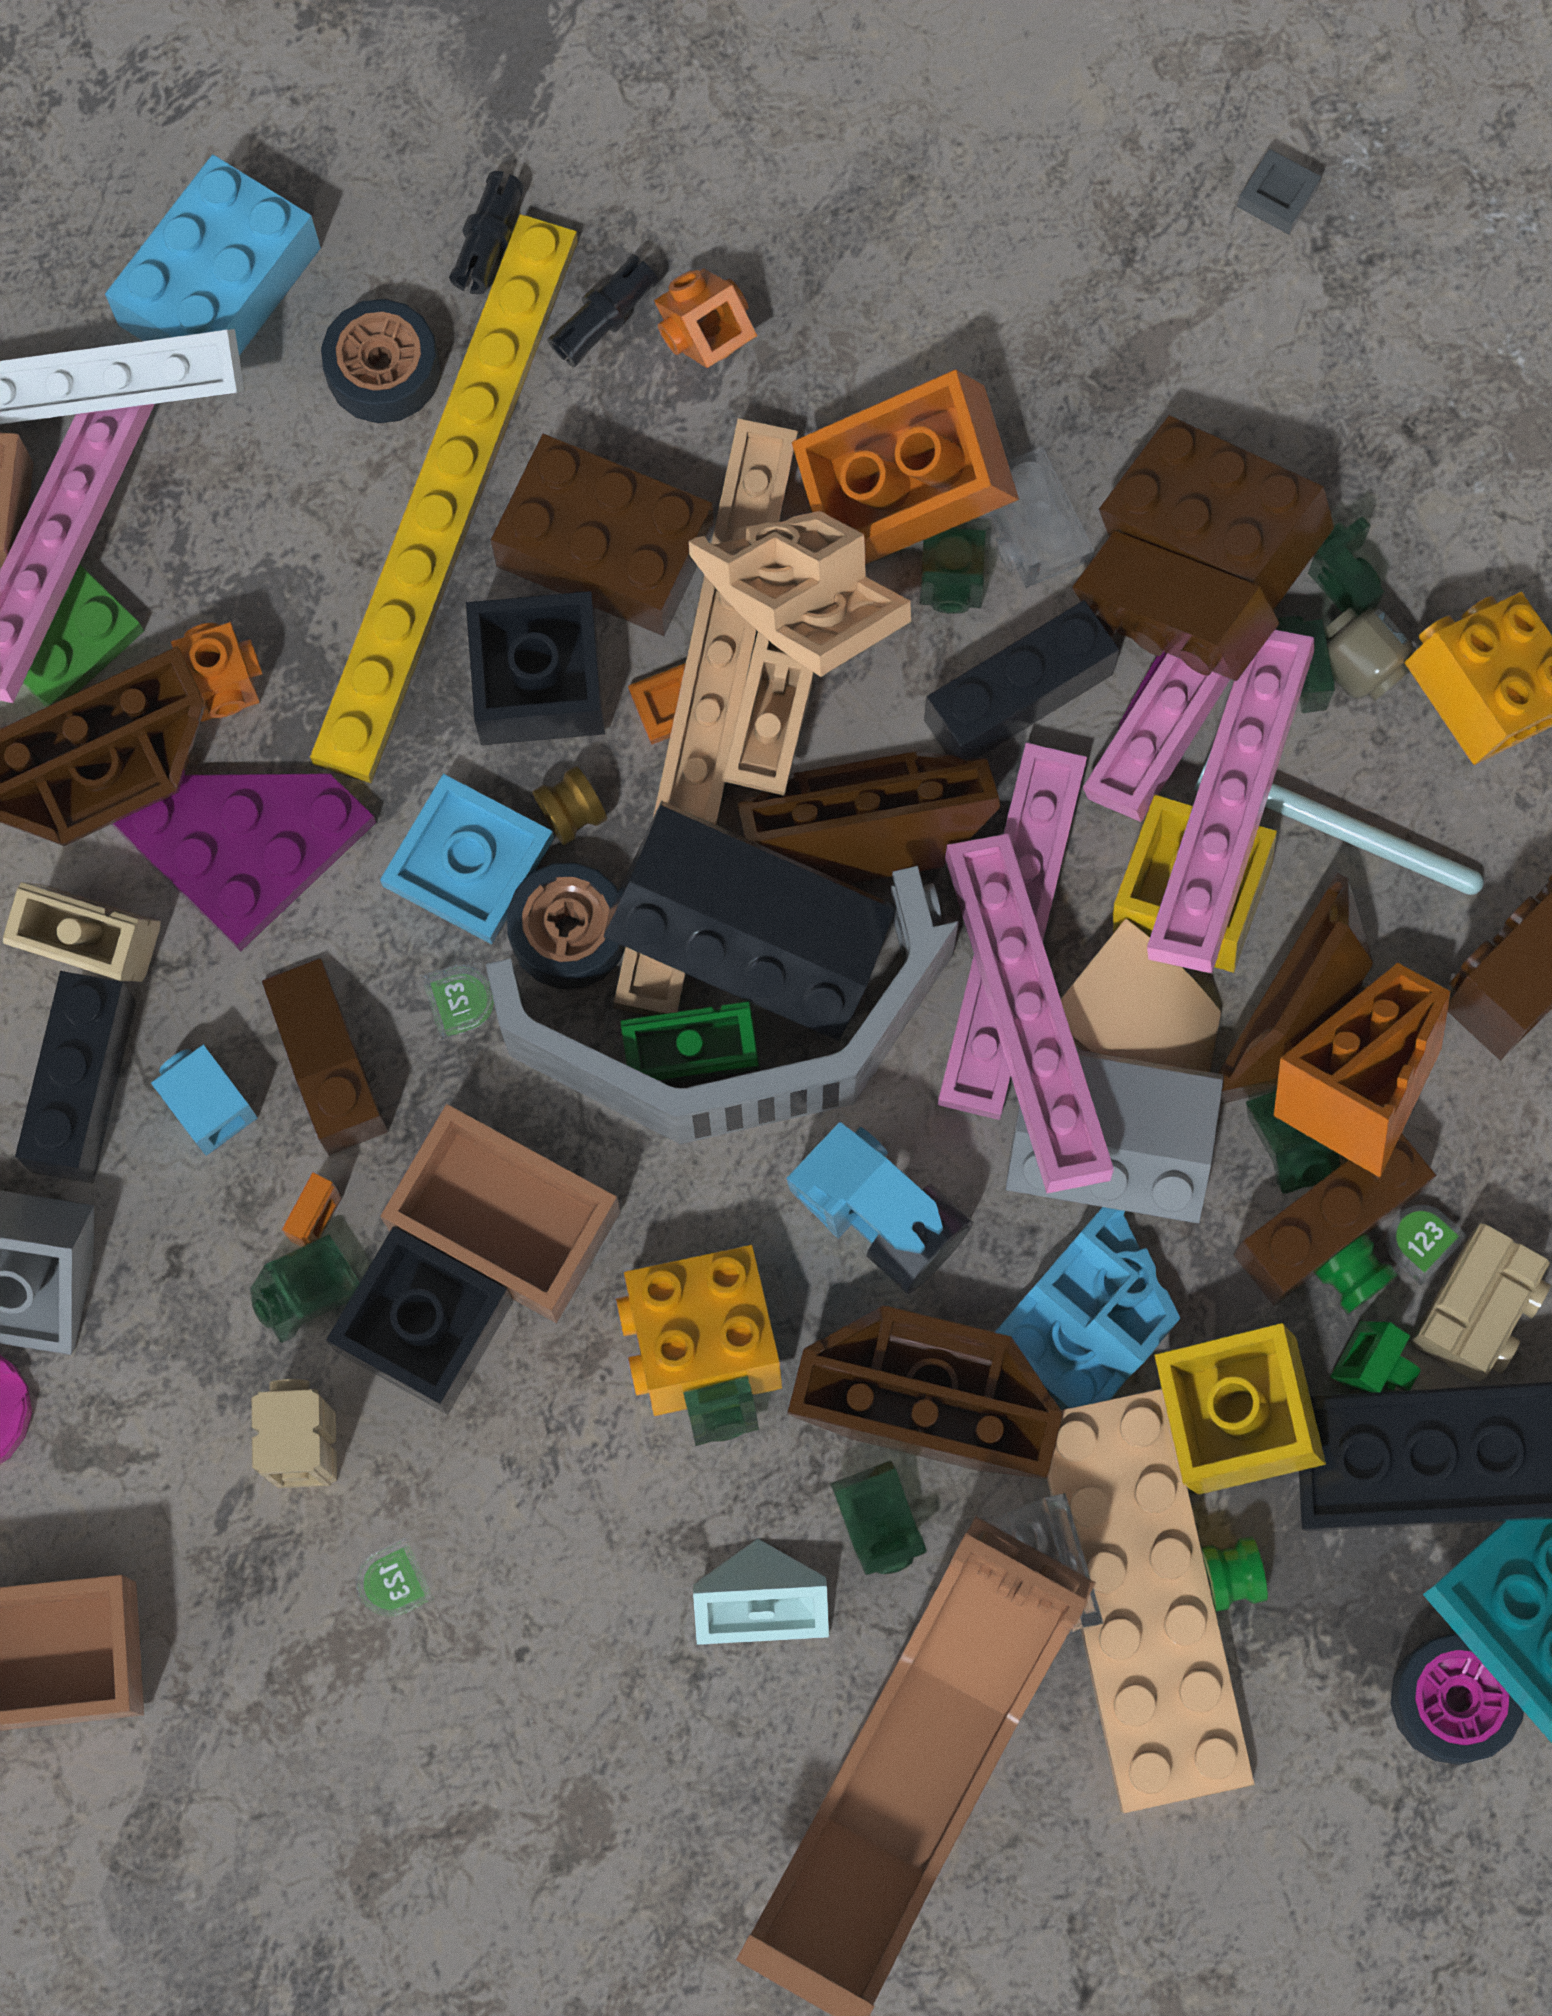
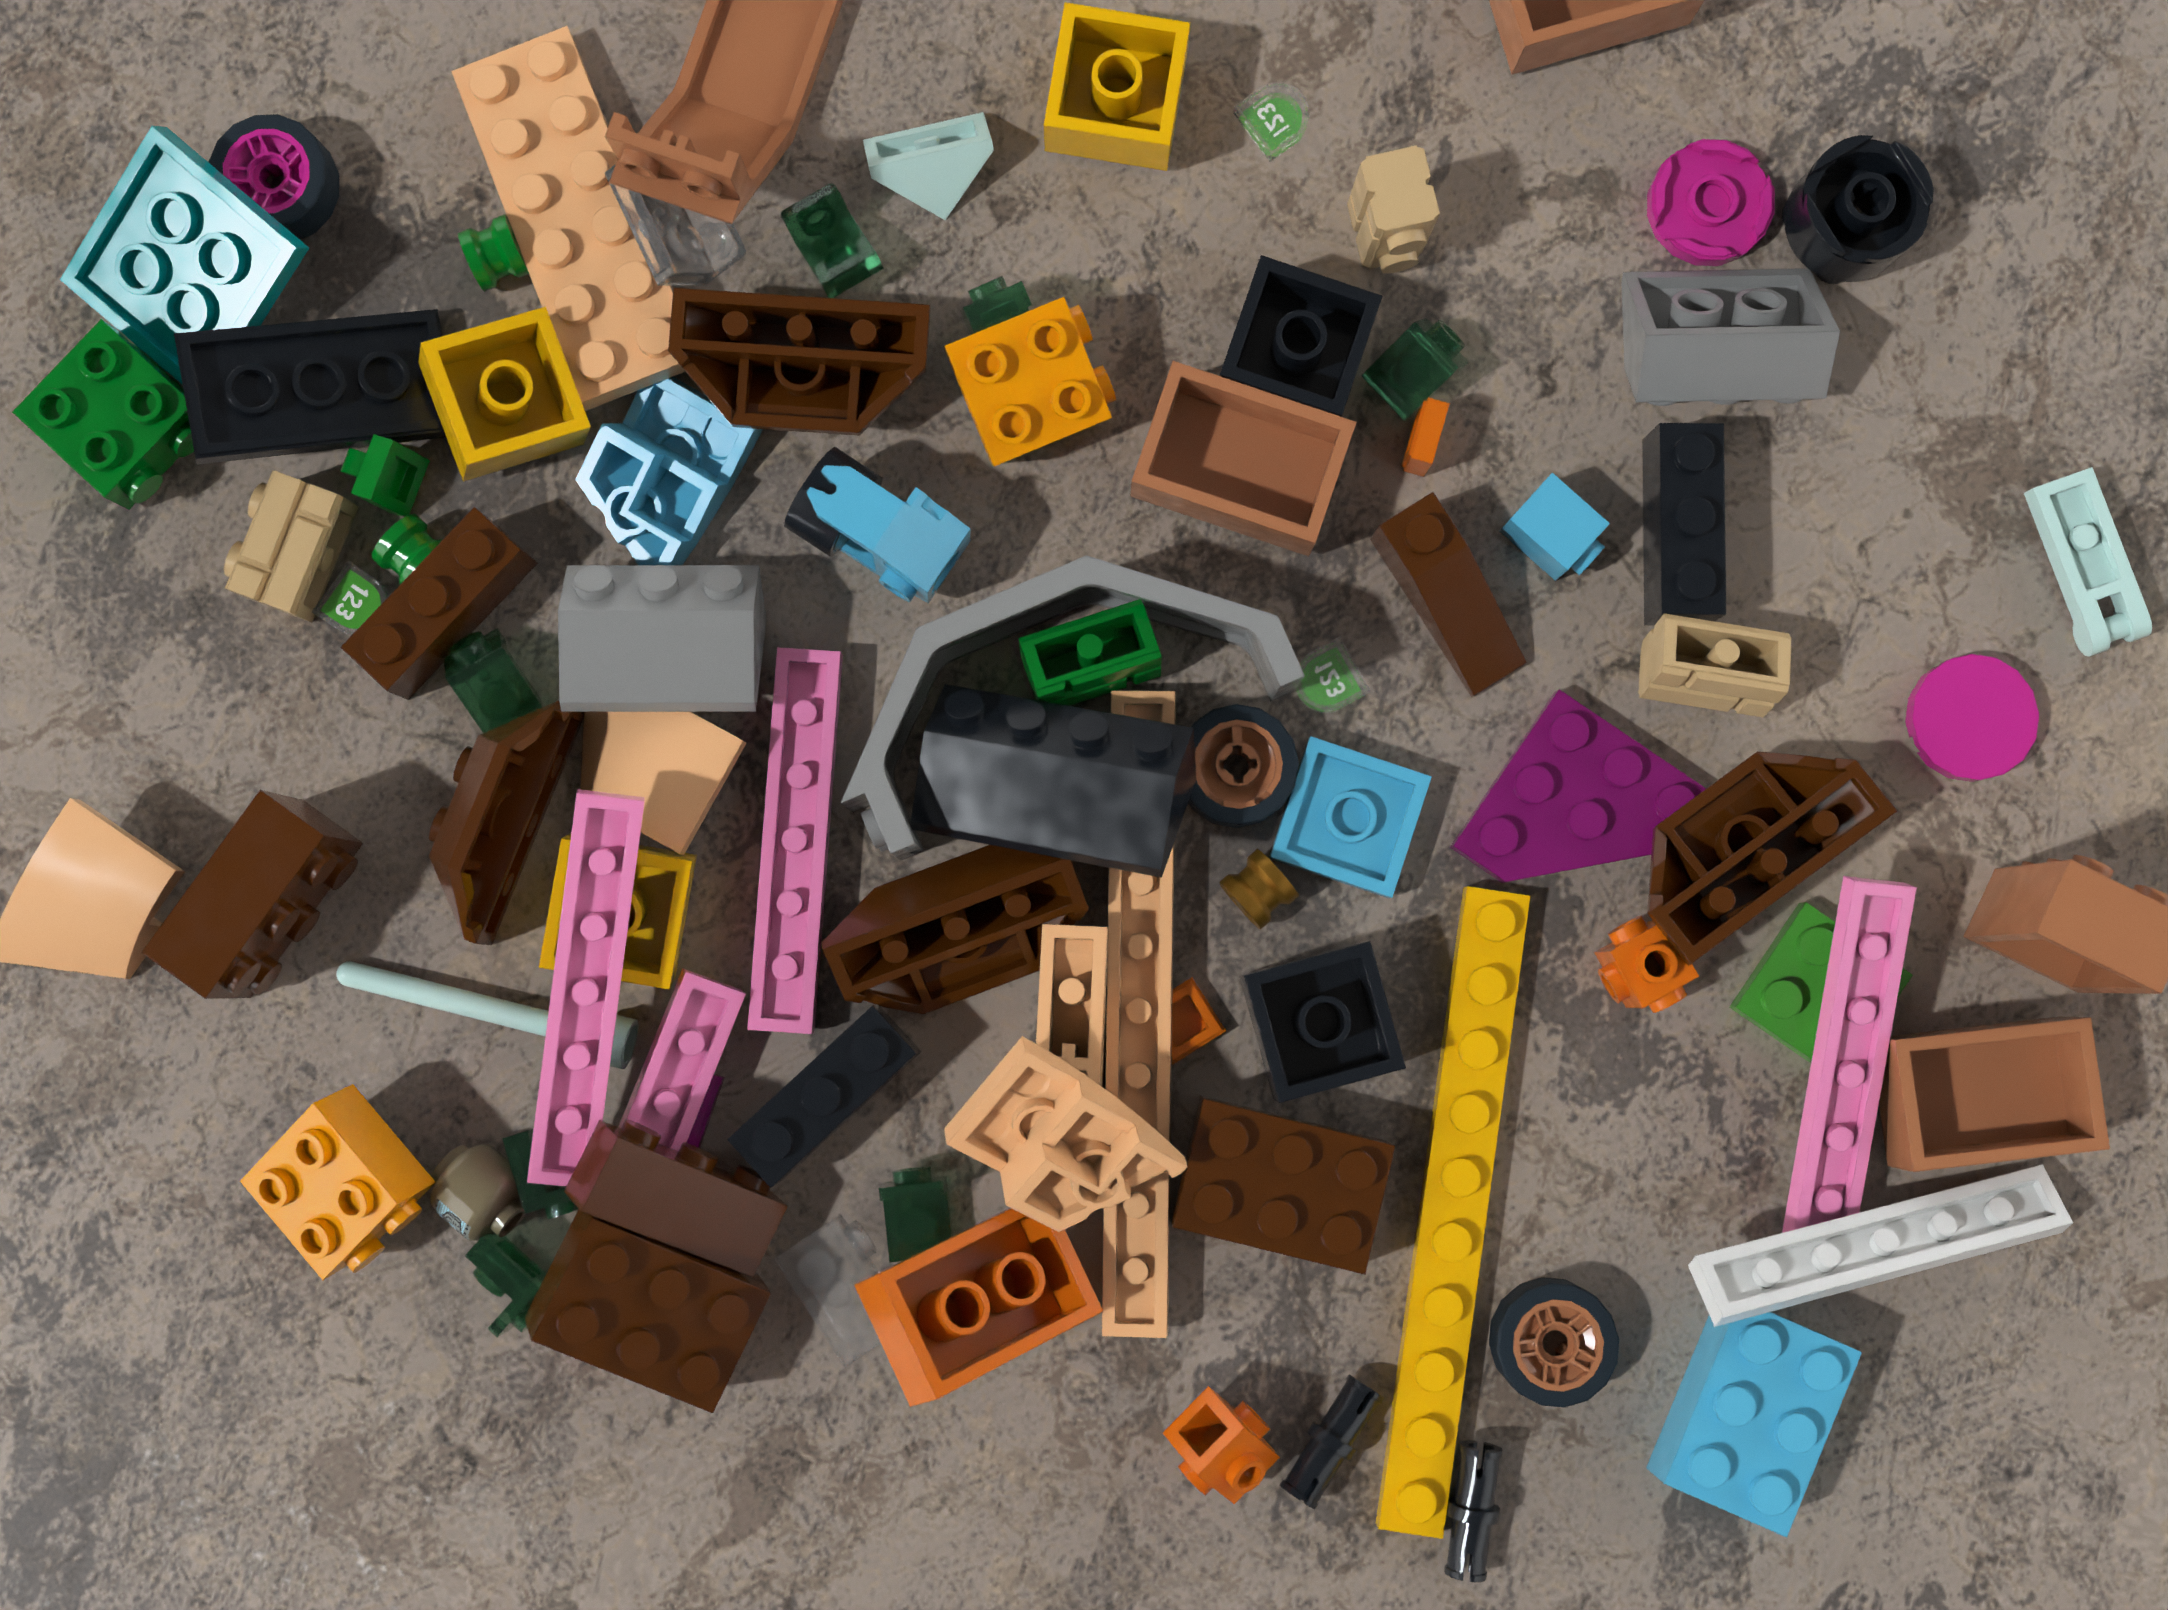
camera: 170 degrees right, 10 degrees up
bright pink plate [945,834,1114,1194] -> none
orange wedge [1274,962,1451,1177] -> none
none -> yellow brick [1043,2,1190,171]

